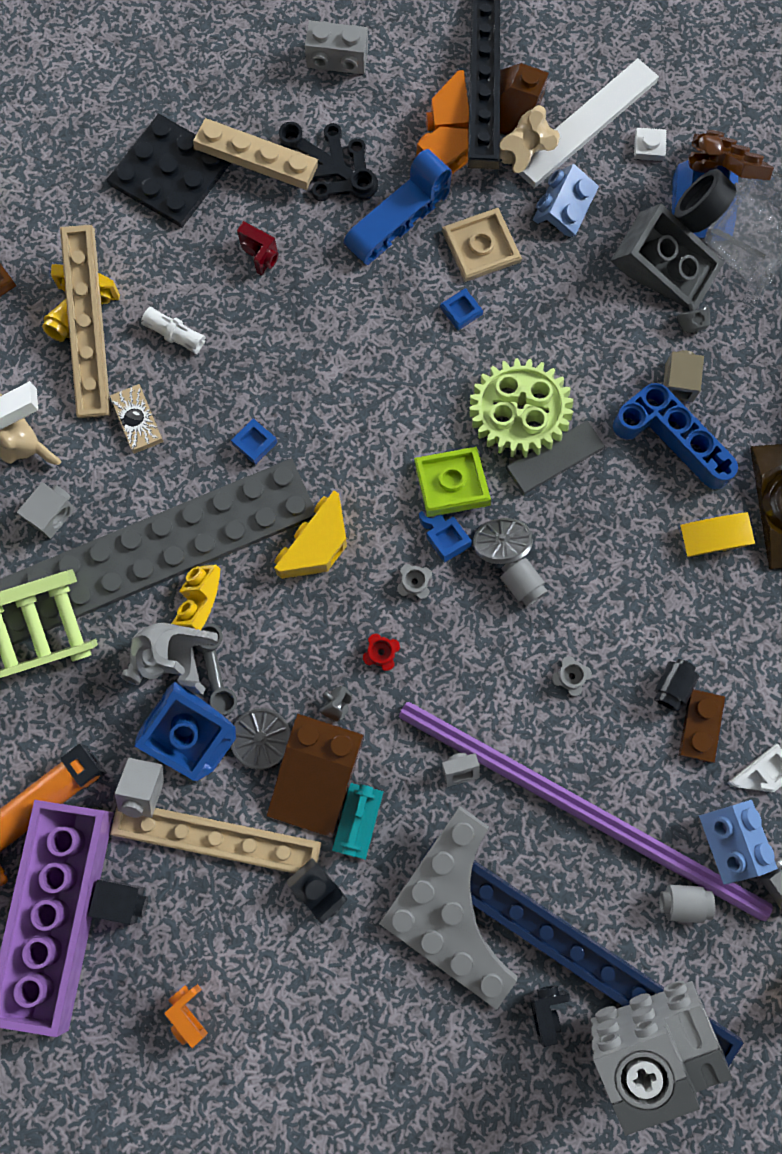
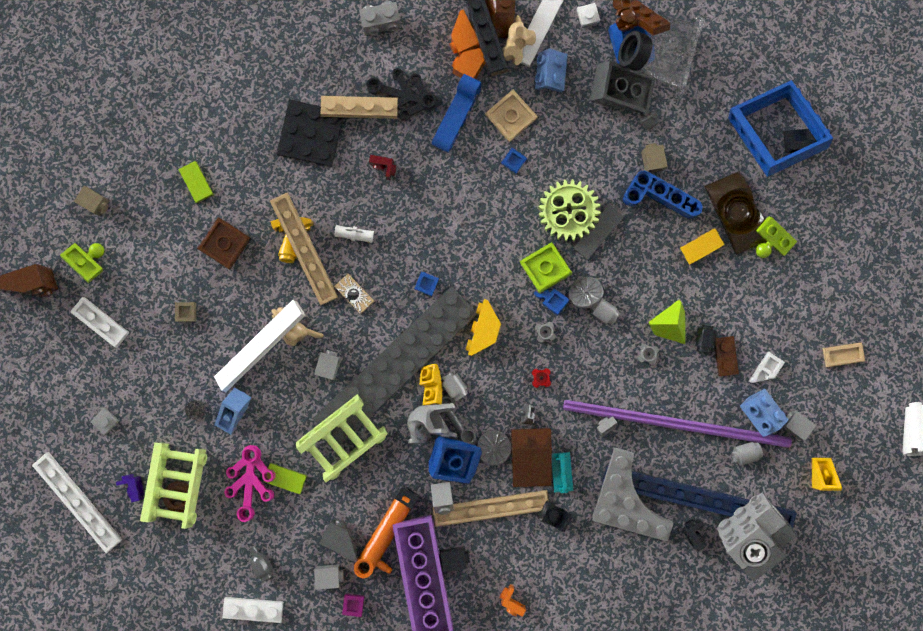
camera: 20 degrees left, 10 degrees up
none -> light grey brick [442,372,468,402]
none -> lime slope [648,300,686,344]

